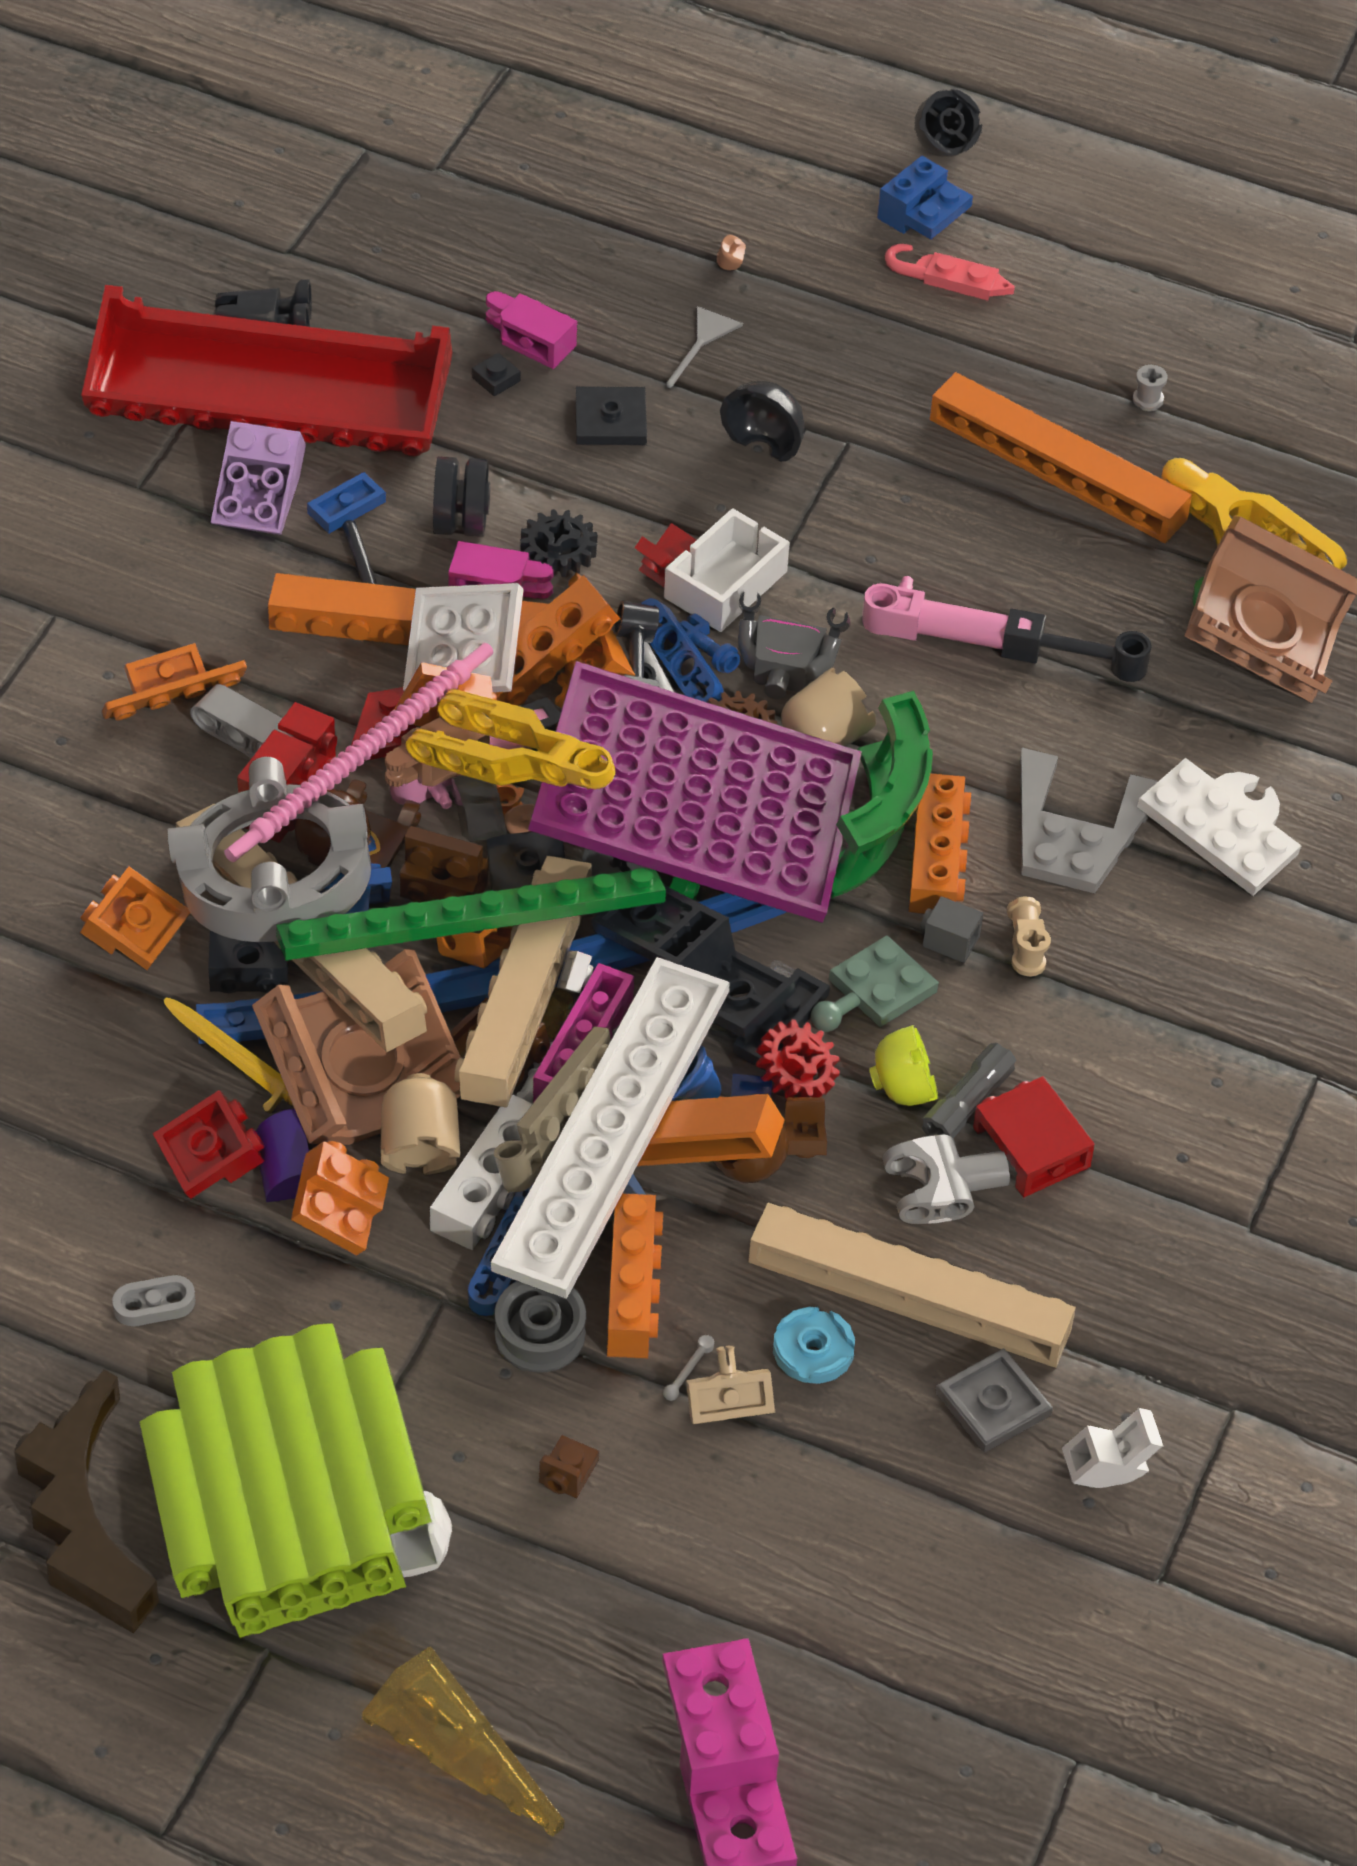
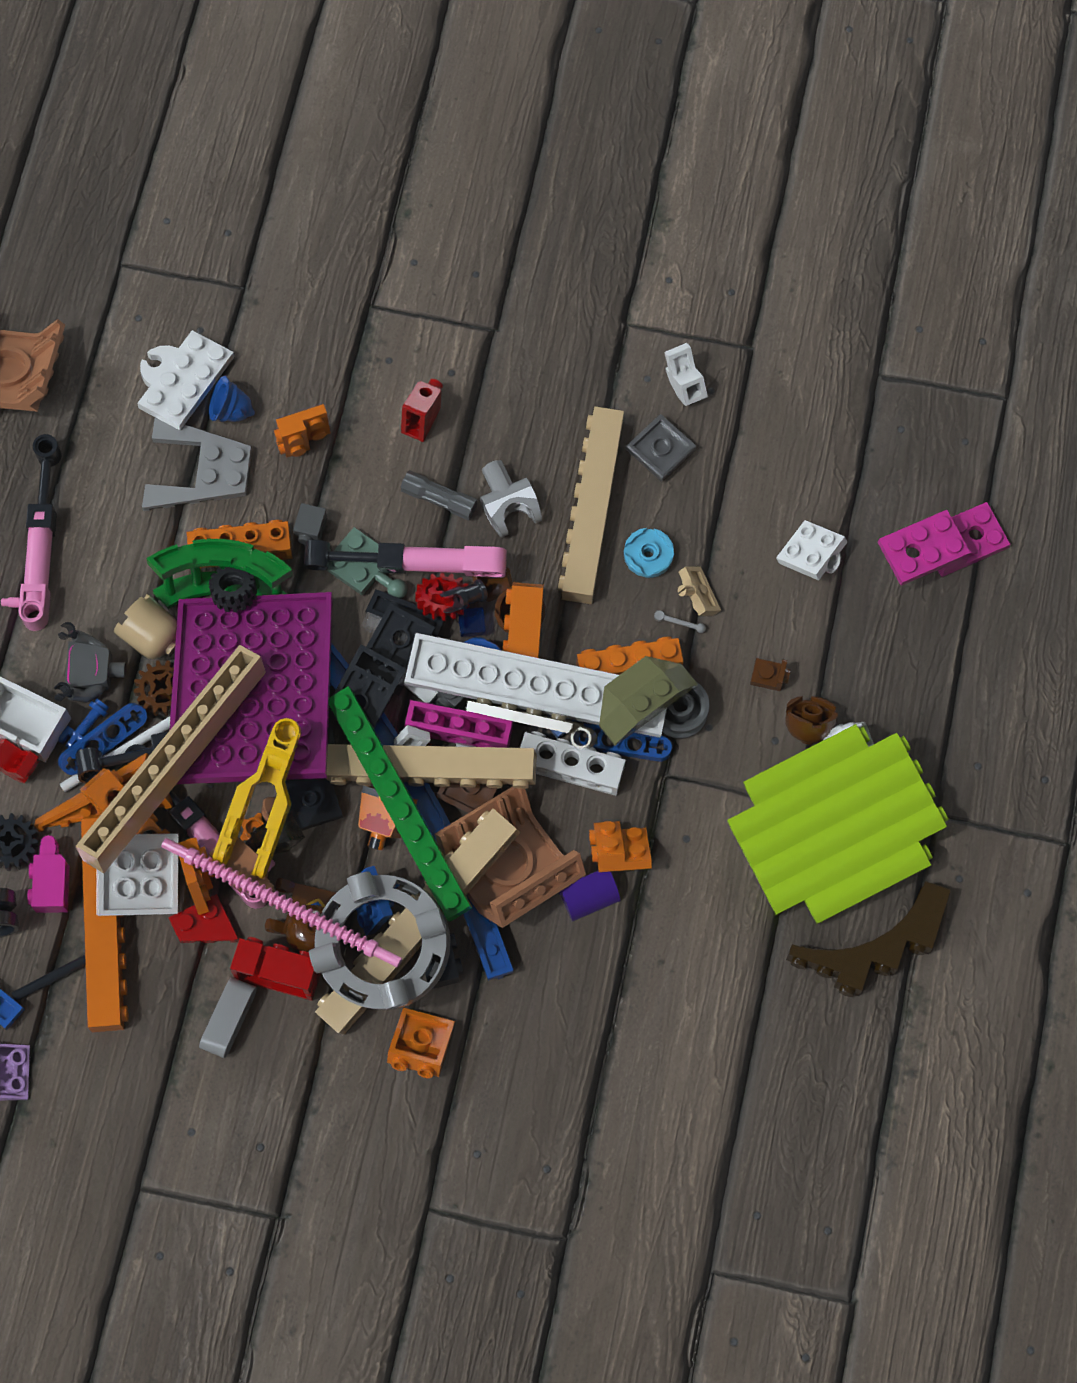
camera: 100 degrees left, 20 degrees up
orange bracket [102,643,247,720] -> none
light grey plate [112,1275,195,1326] -> none
red plate [152,1090,265,1199] -> none
yellow sword [164,998,294,1113] -> none
clear yellow wedge [362,1646,564,1836] -> none
tan cylinder [381,1073,460,1175] -> none
reddish brown brick [400,826,488,903] -> none
neon yellow cylinder [869,1025,938,1106] -> none
red panel [973,1076,1095,1198] -> none
tan connector [1007,896,1051,977] -> none
none -> tan brick [76,645,266,873]
none -> blue piece [209,376,255,422]
none -> black tyre [209,567,257,612]
none -> orange plate [274,404,330,457]
none -> piece [303,540,507,578]
none -> red torso [401,379,443,442]
none -> black piece [440,579,488,613]
none -> olive wedge [599,656,698,746]
none -> white plate [776,520,847,580]
none -> reddish brown cylinder [785,696,838,744]

